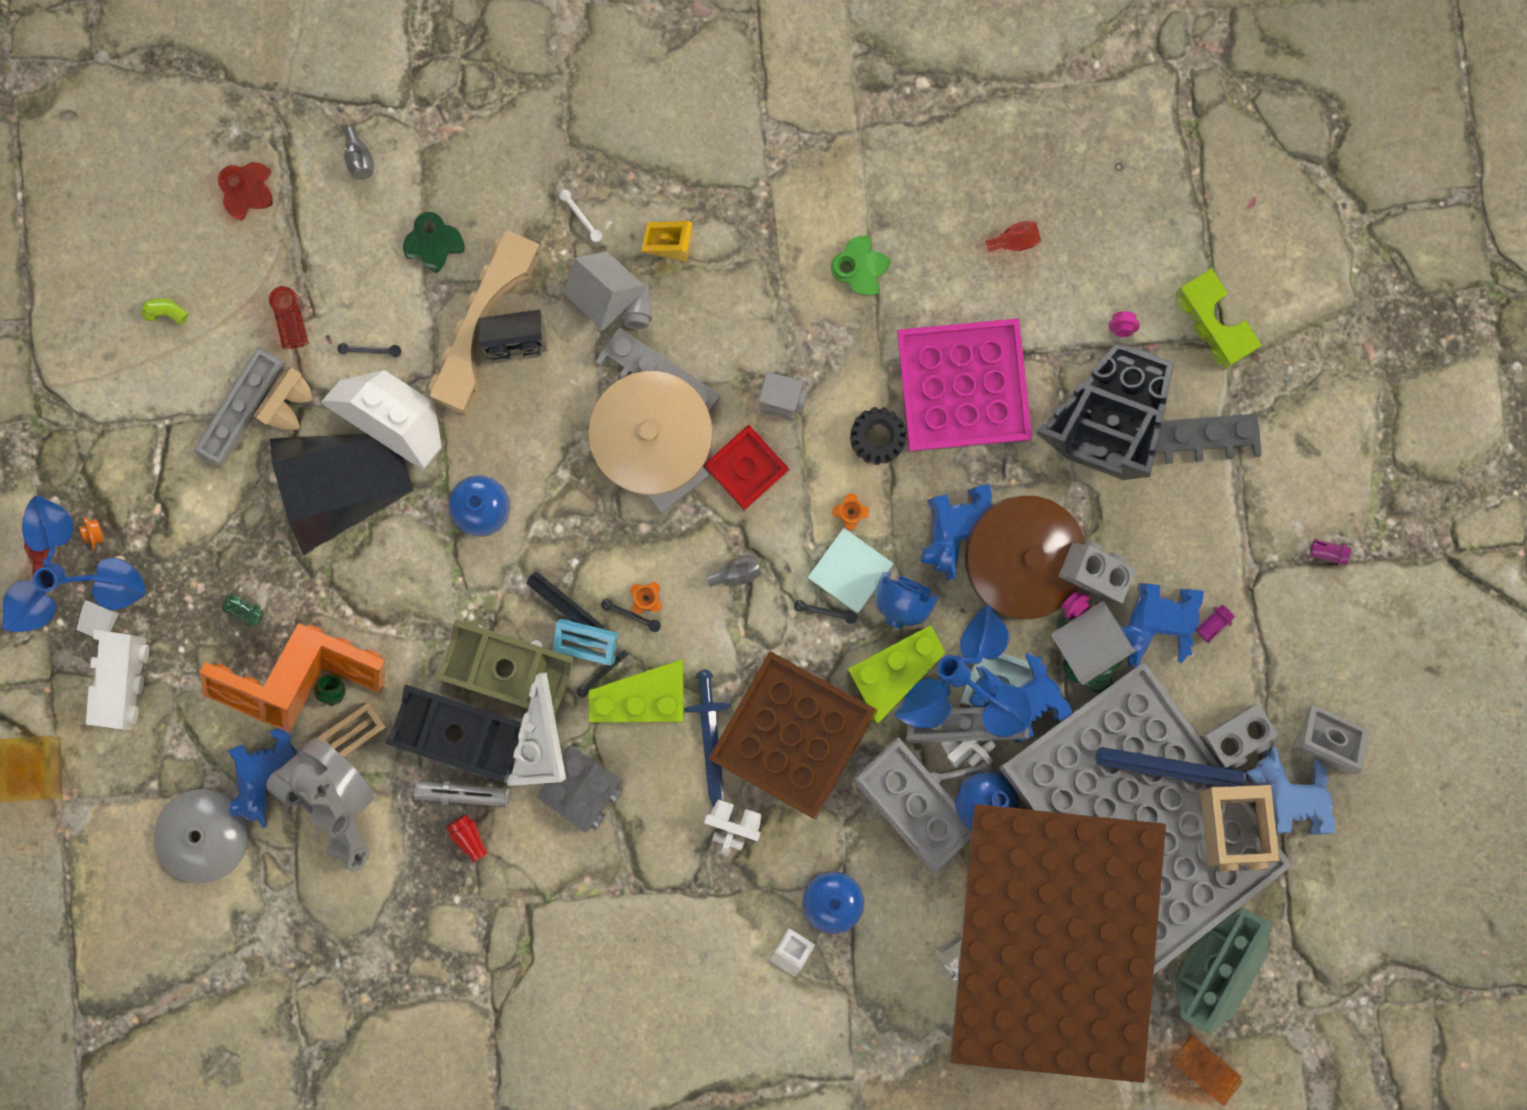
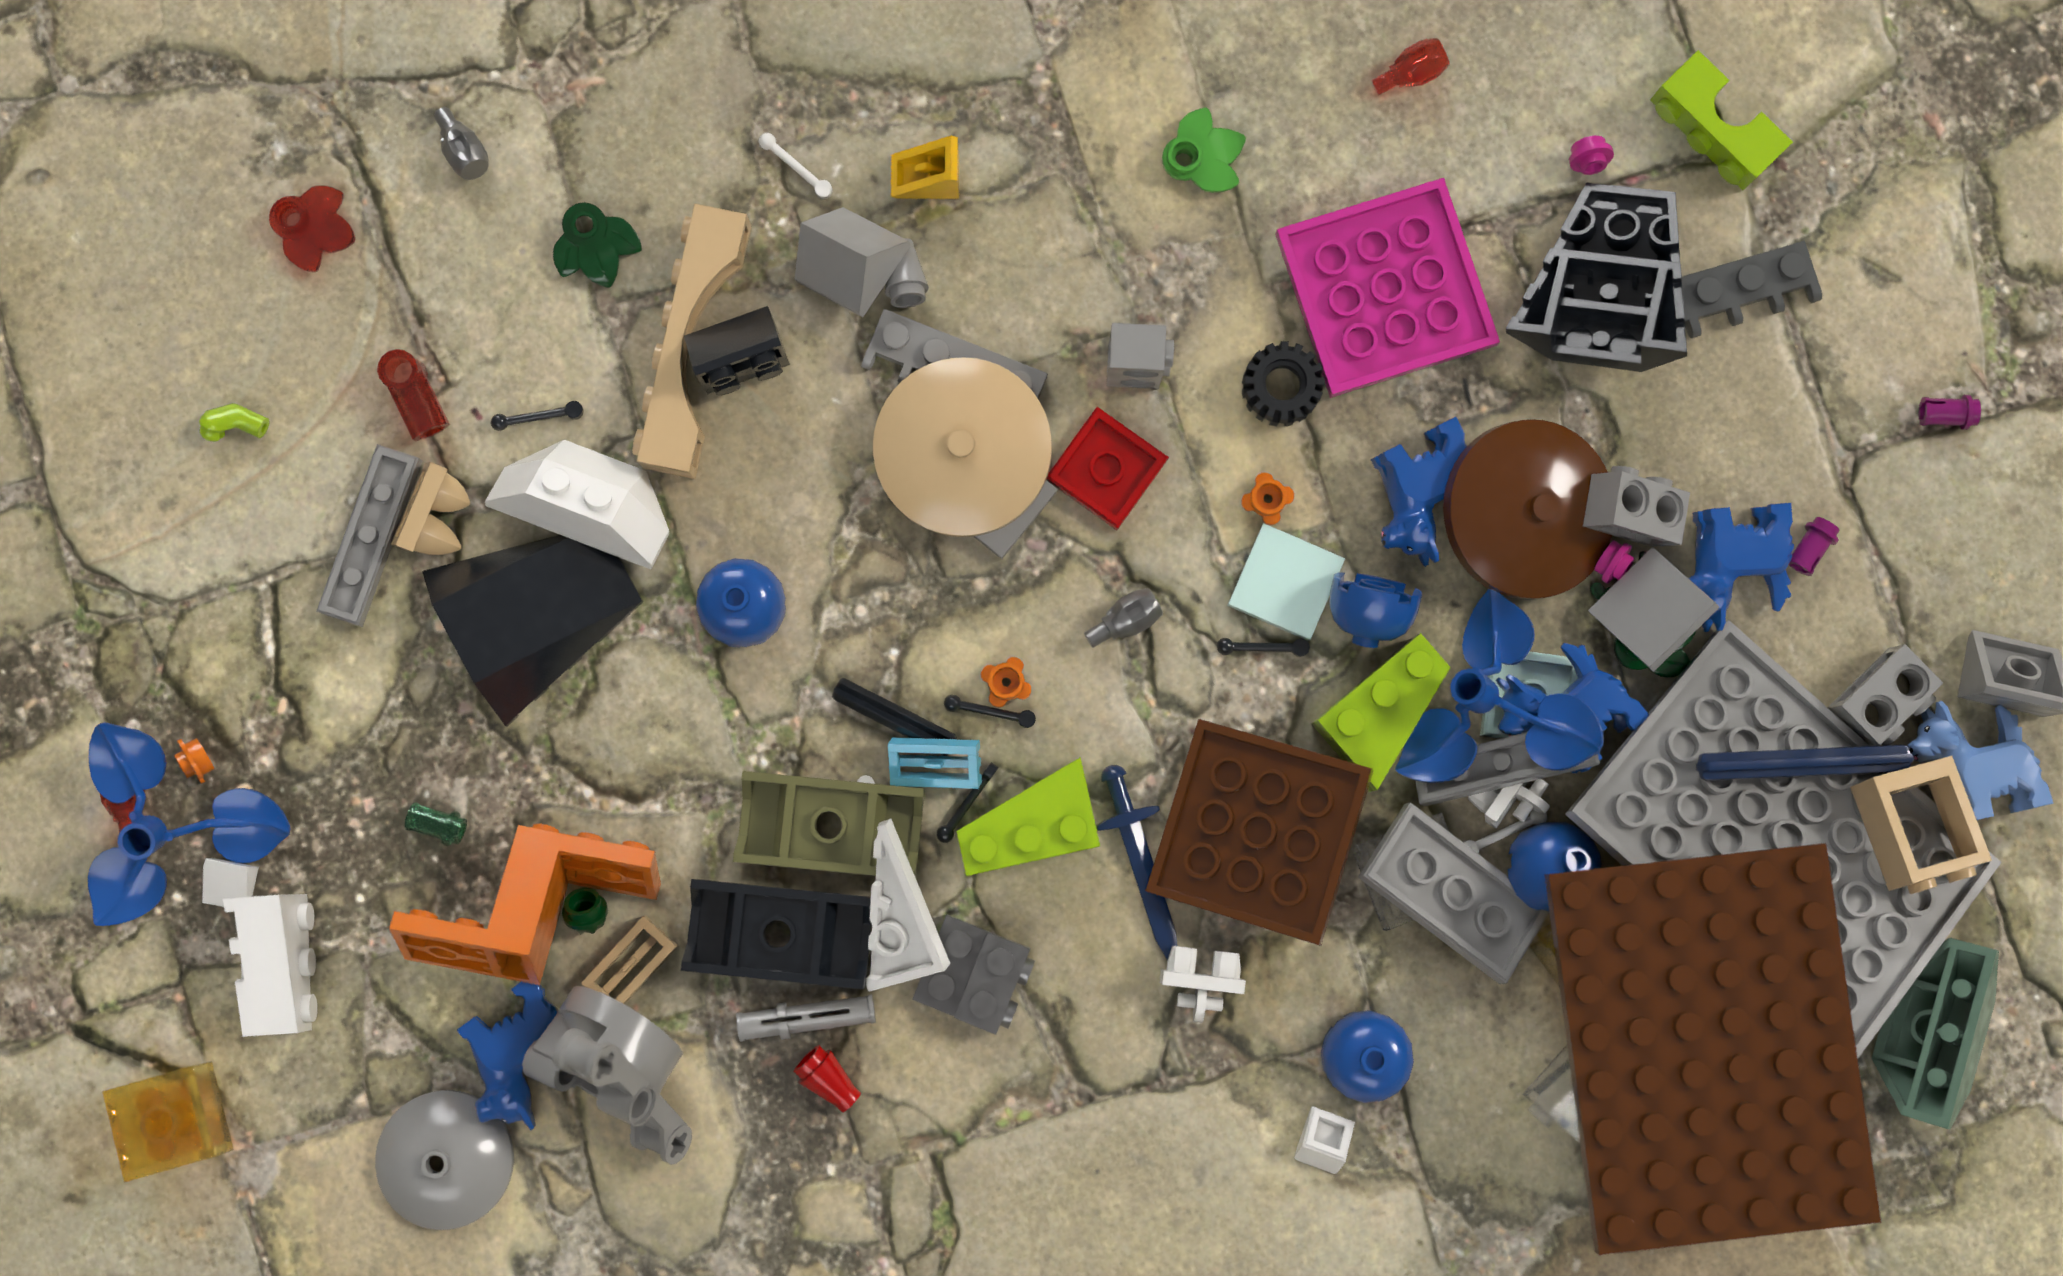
camera: 15 degrees left, 0 degrees up
clear orange hinge [1170,1034,1243,1106] -> none

